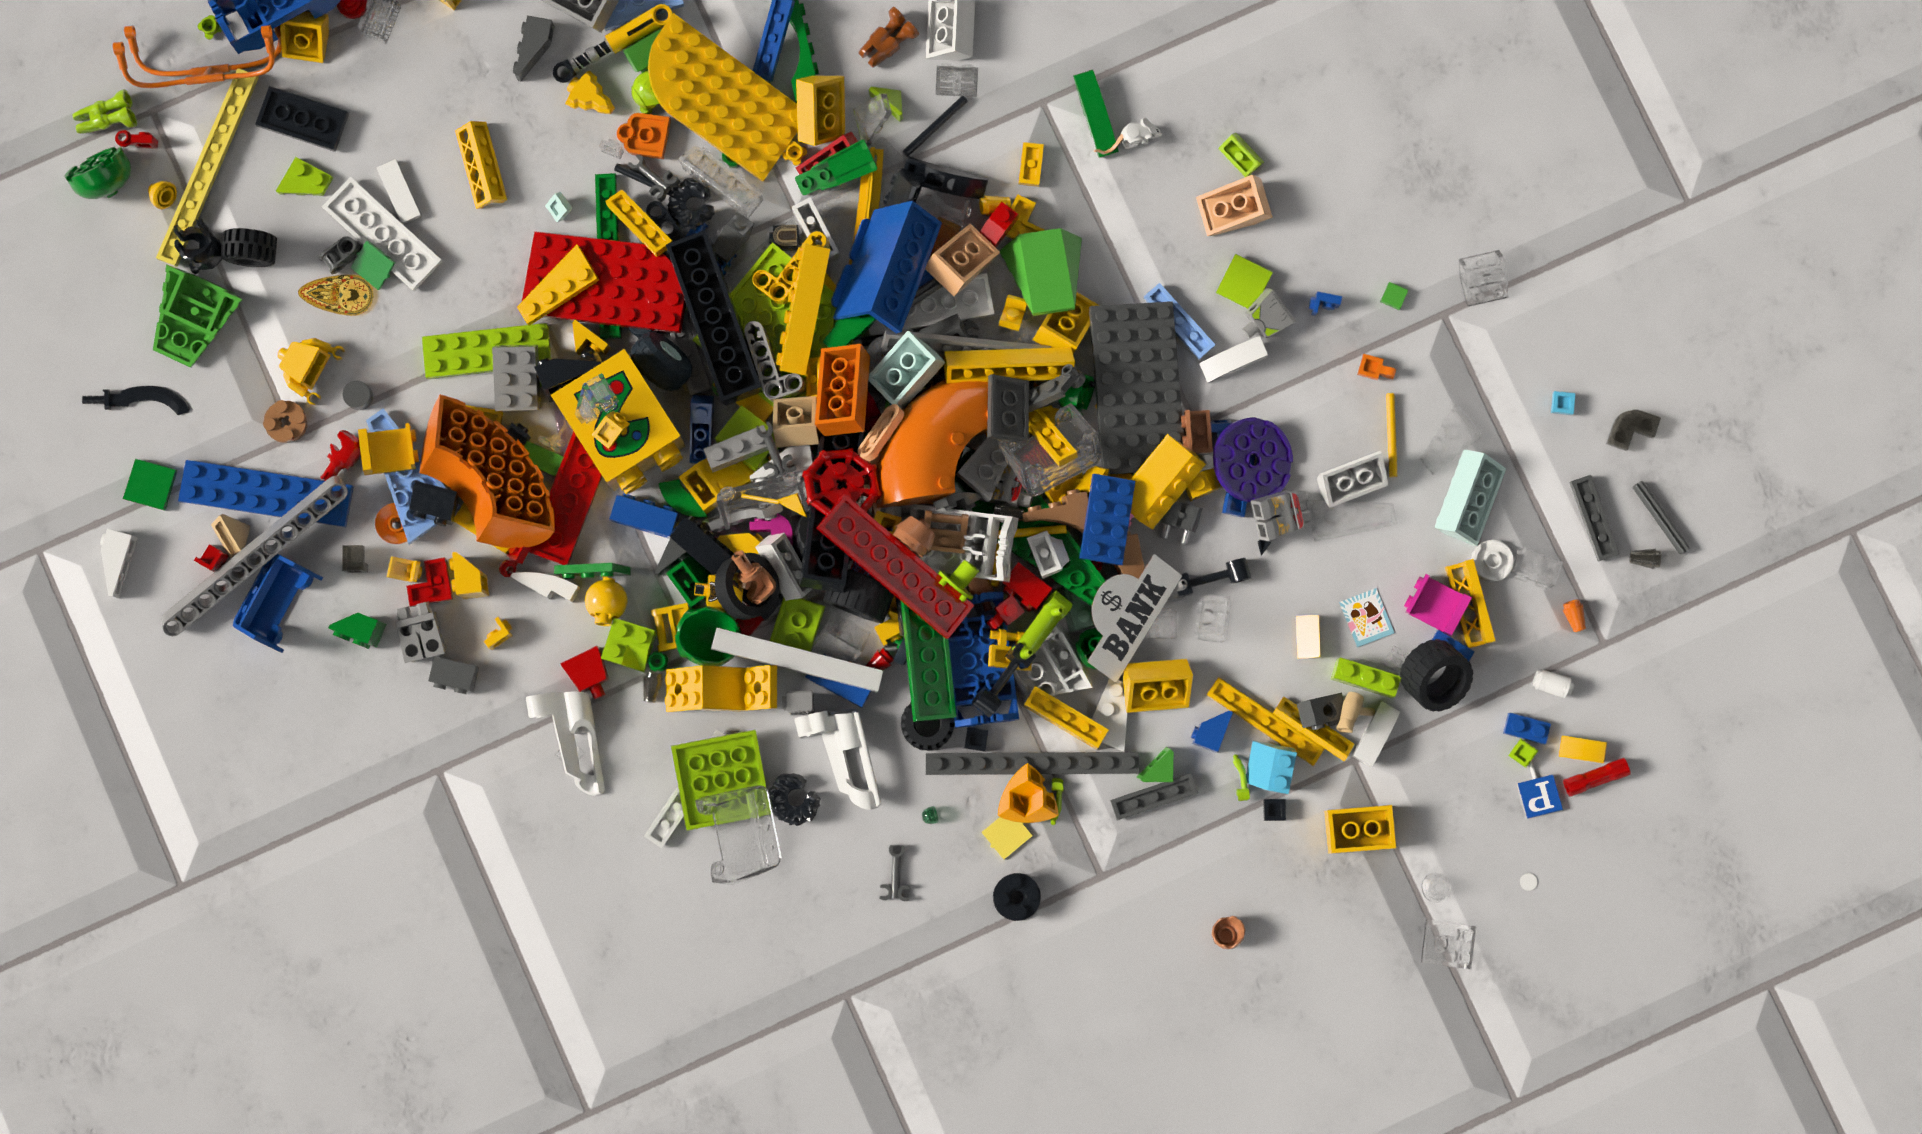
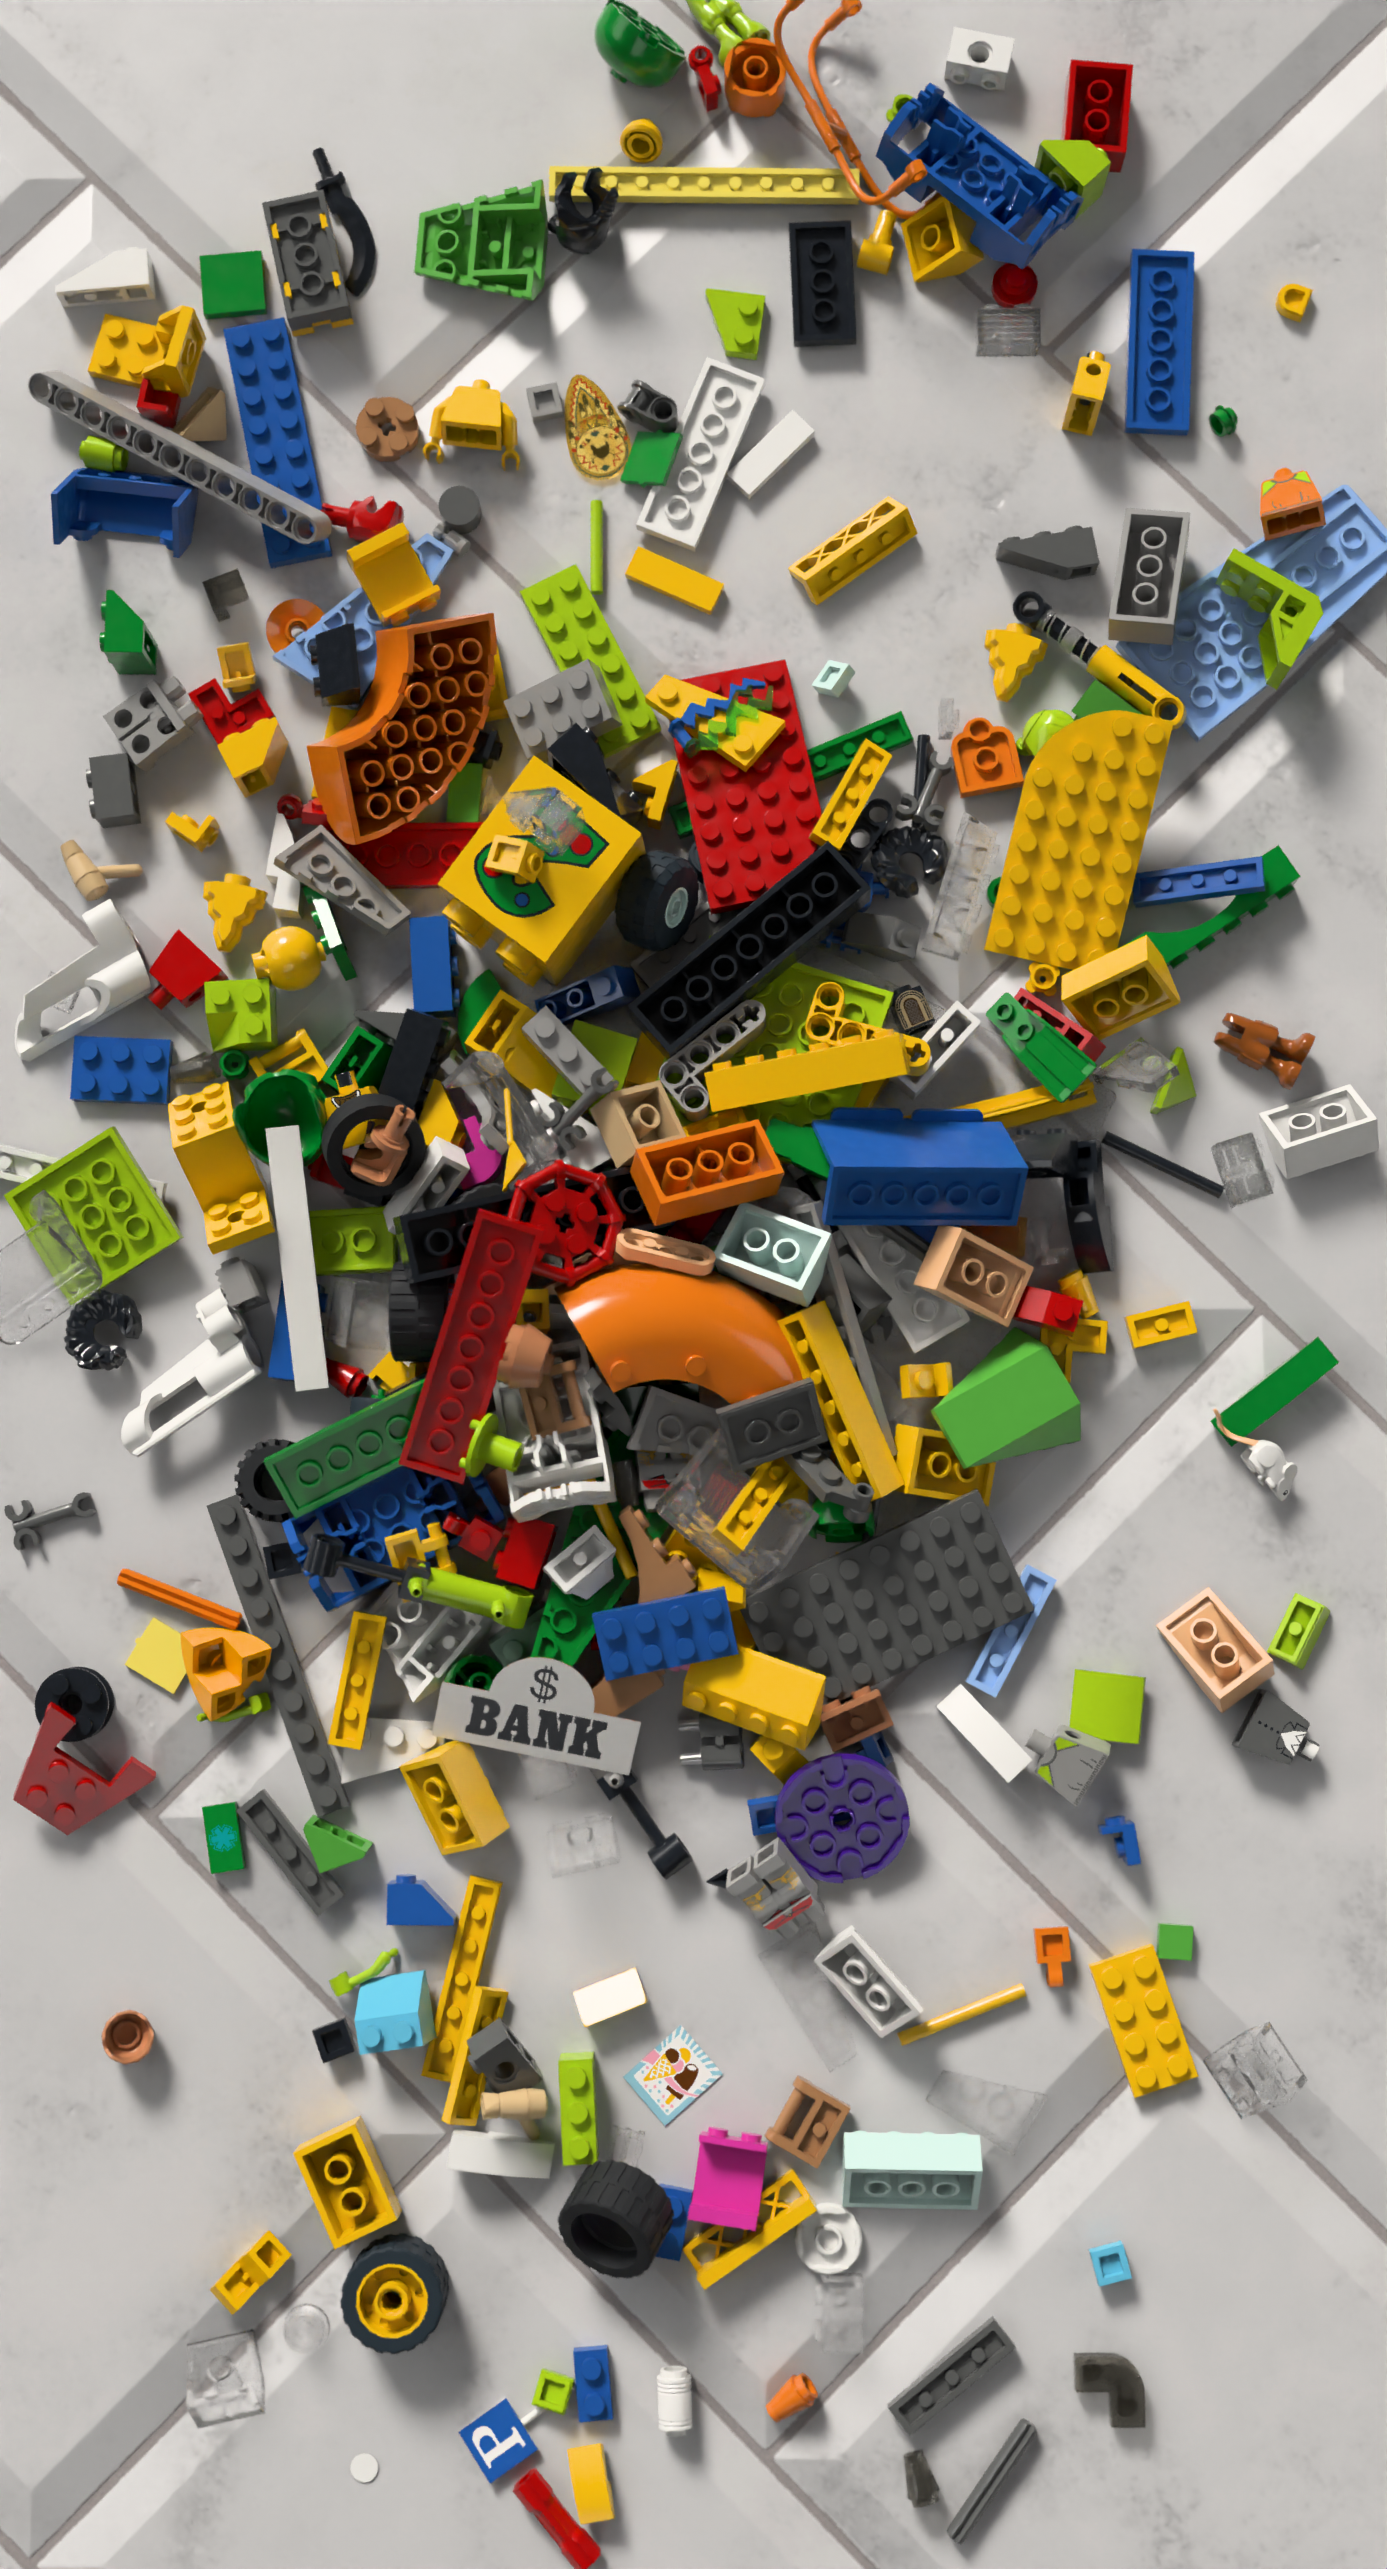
camera: 75 degrees right, 0 degrees up
black tyre [221,228,277,267] -> none
clear green hinge [922,806,939,824] -> none
none -> red wing [13,1702,156,1835]
none -> tan piece [60,840,143,901]
none -> blue plate [70,1036,173,1105]
none -> lime brick [79,435,129,473]
none -> yellow bracket [87,305,206,398]
none -> orange axle [117,1569,242,1630]
none -> green tile [202,1801,246,1874]
none -> yellow rock [203,874,268,953]
none -> yellow slope [209,2230,292,2315]
none -> dark grey piece [262,190,354,337]
none -> light grey wing [273,825,411,936]
none -> wheel [340,2233,449,2354]
none -> light grey piece [432,523,471,558]
none -> light grey tile [526,382,564,423]
none -> lime bar [590,500,603,595]
none -> yellow tile [625,546,724,615]
none -> piece [668,678,773,758]
none -> orange brick [724,38,787,117]
none -> medium nougat plate [764,2075,851,2169]
none -> yellow pin [857,210,897,275]
none -> yellow plate [1088,1944,1198,2098]
none -> dark grey torso [1231,1689,1319,1765]

